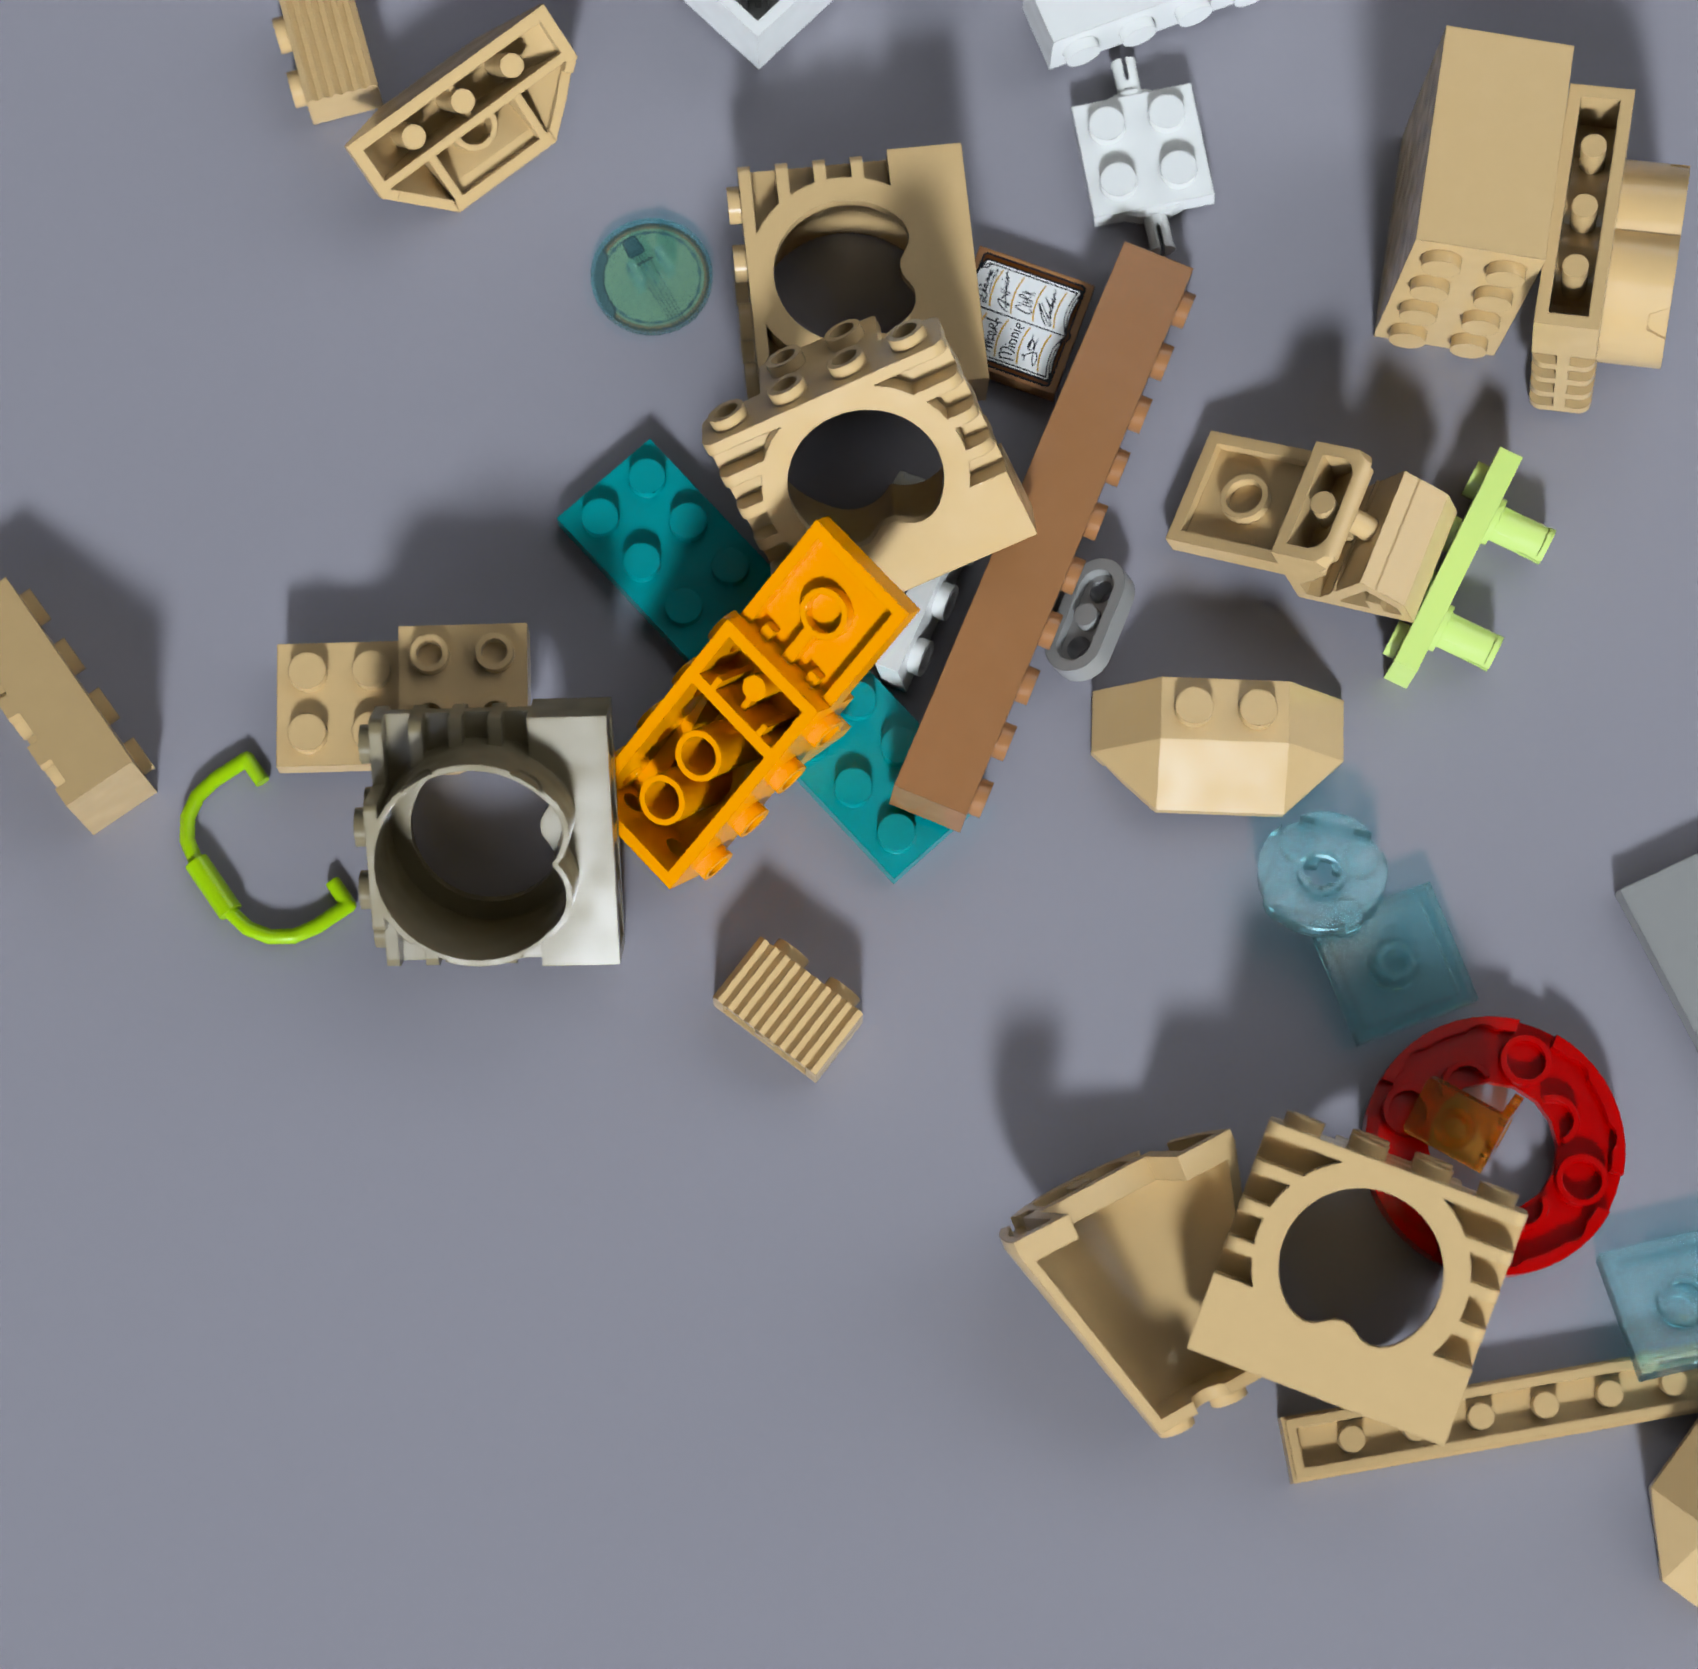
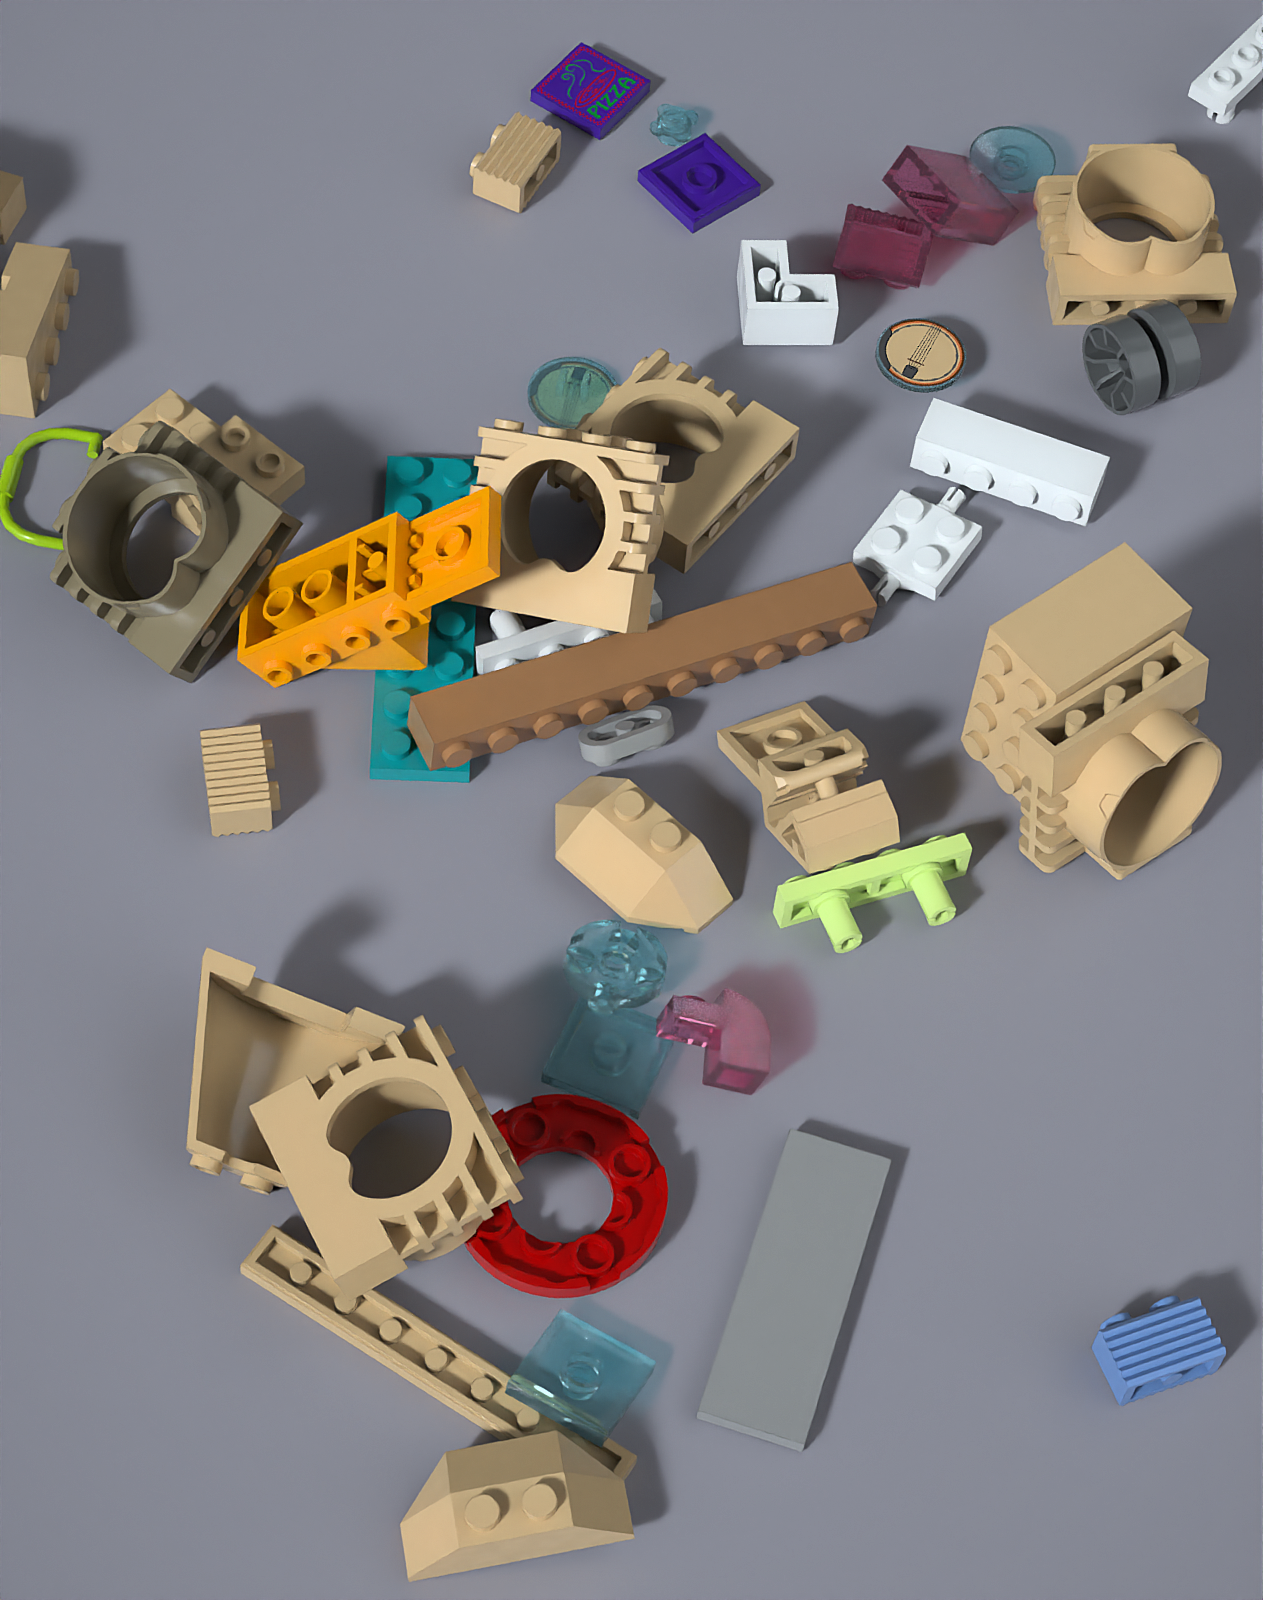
camera: 40 degrees right, 20 degrees down
tan wedge [344,4,577,212] -> none
tile [975,246,1095,402] -> none
clear orange bracket [1404,1076,1524,1174] -> none
none -> clear pink brick [656,988,771,1095]

